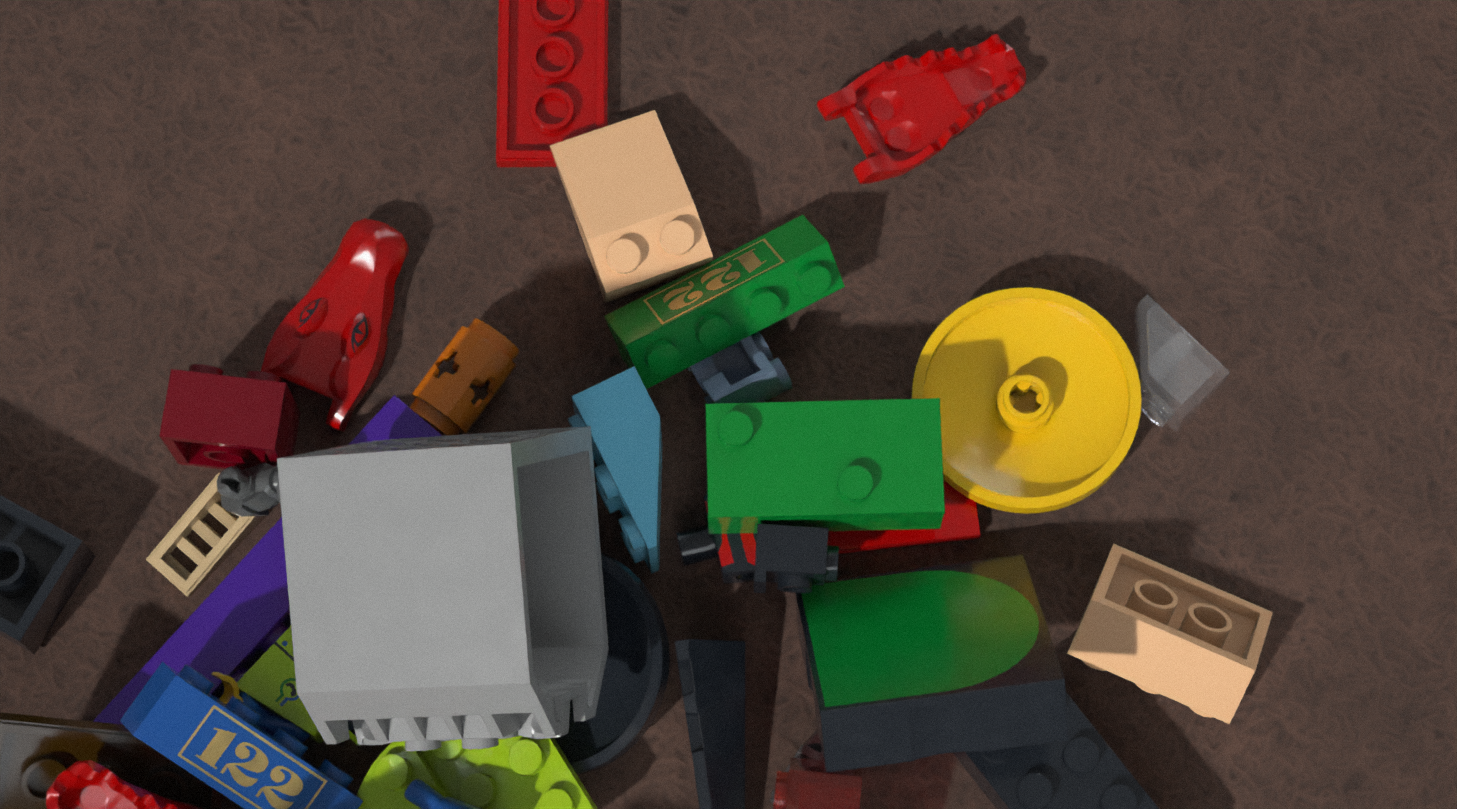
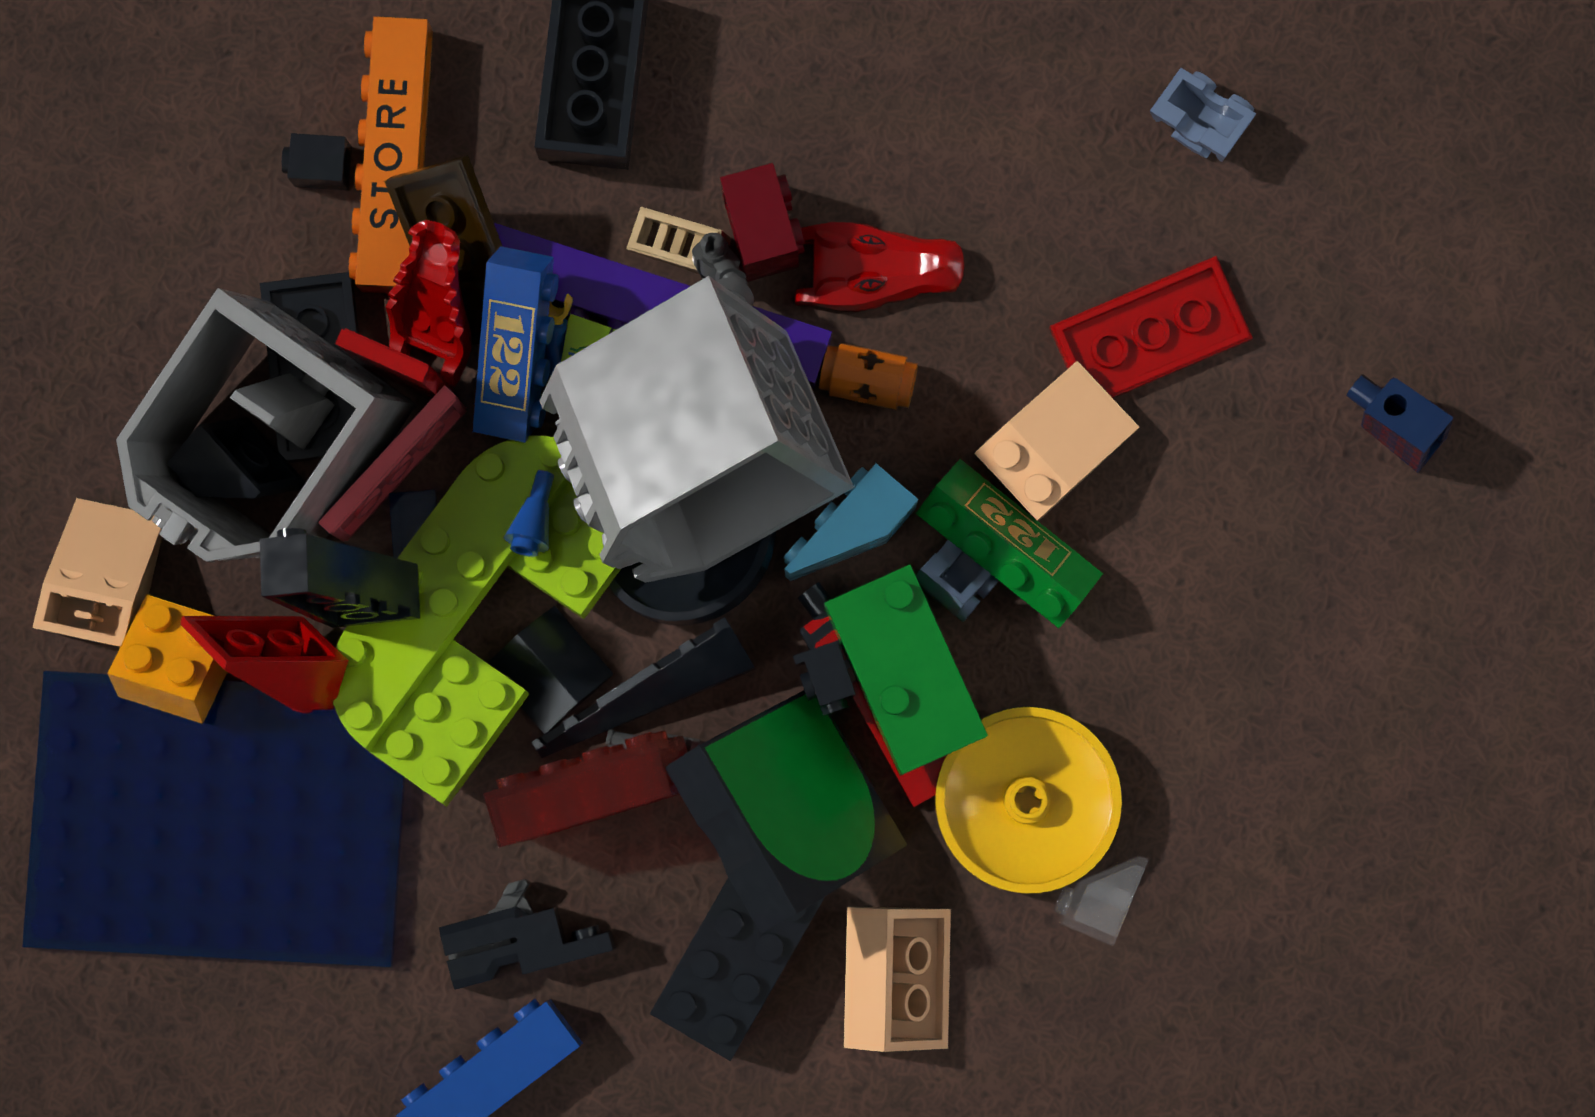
camera: 70 degrees right, 10 degrees up
red animal [817,34,1026,184] -> none

